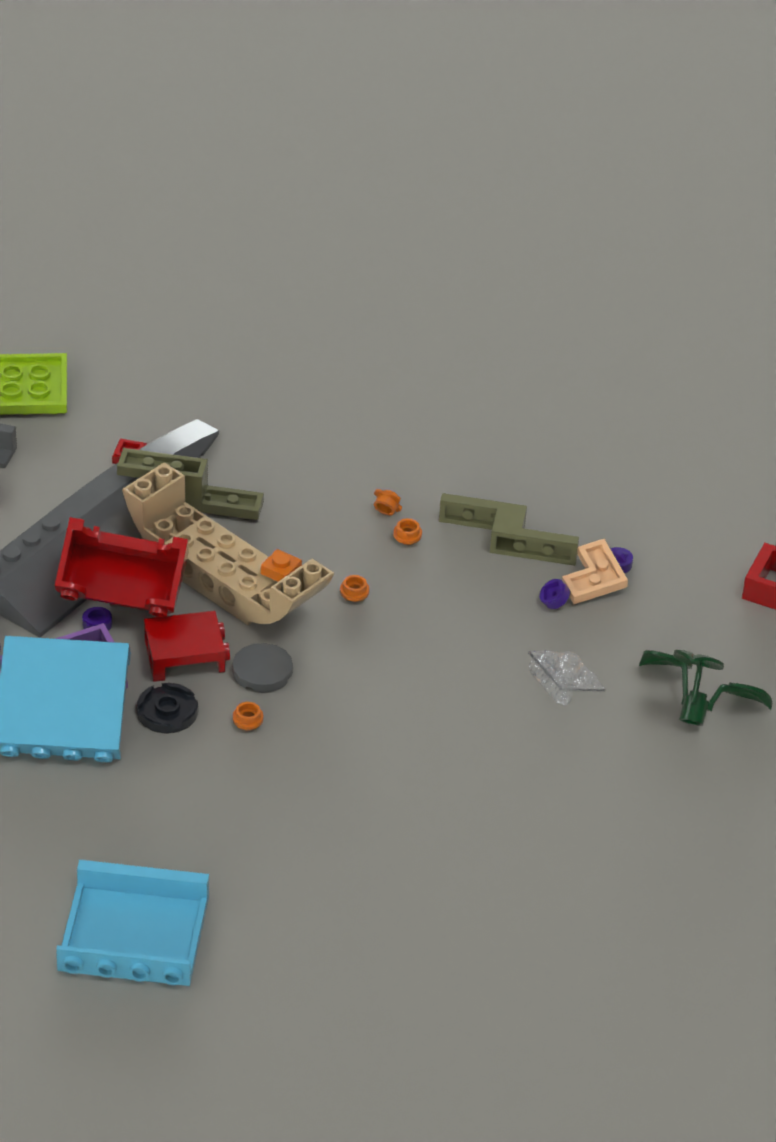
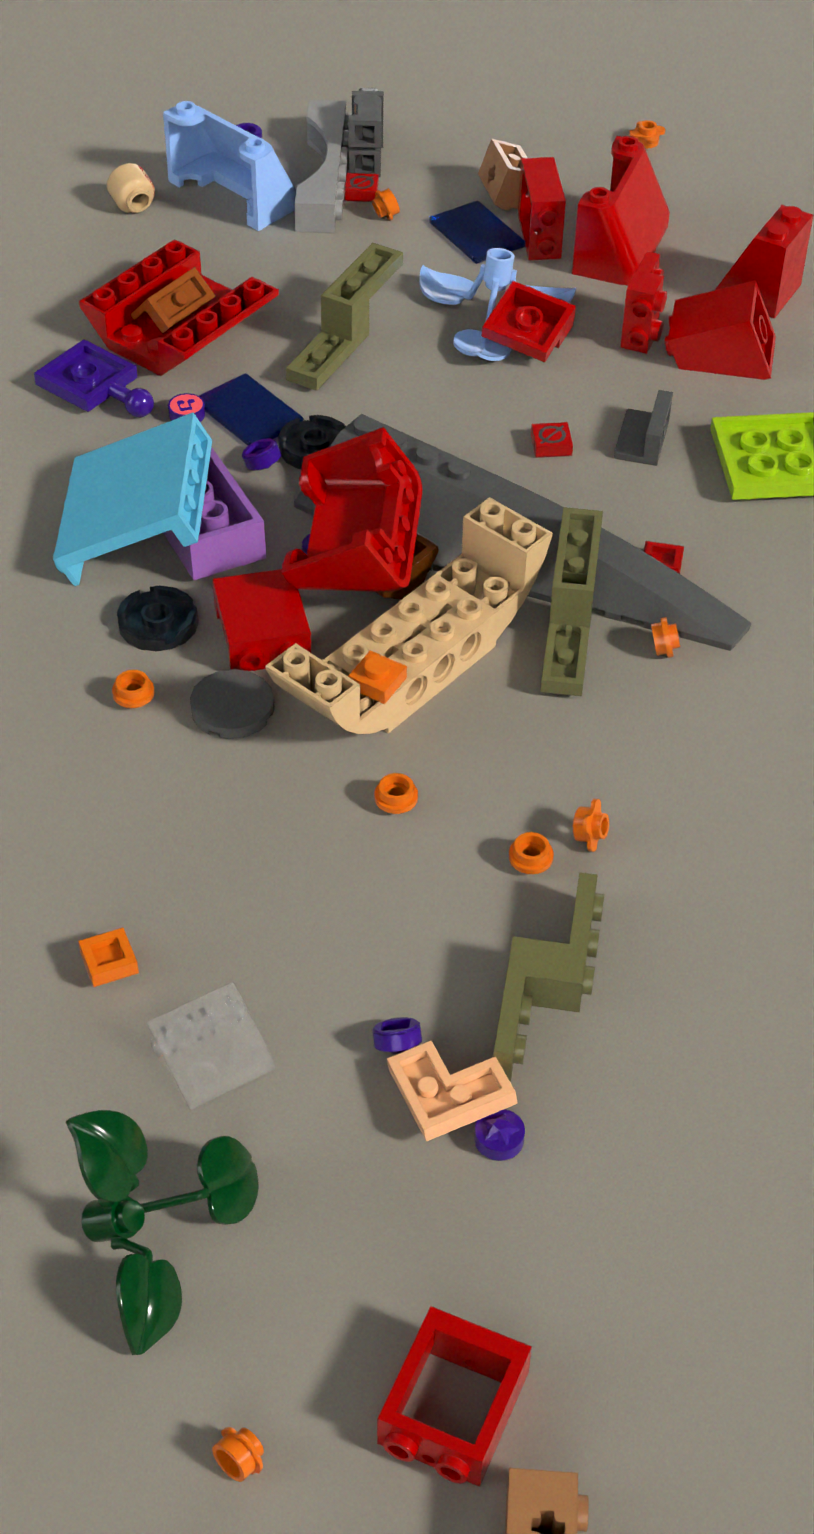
camera: 90 degrees right, 5 degrees up
none -> orange plate [78,927,139,987]
none -> orange plate [651,617,680,658]

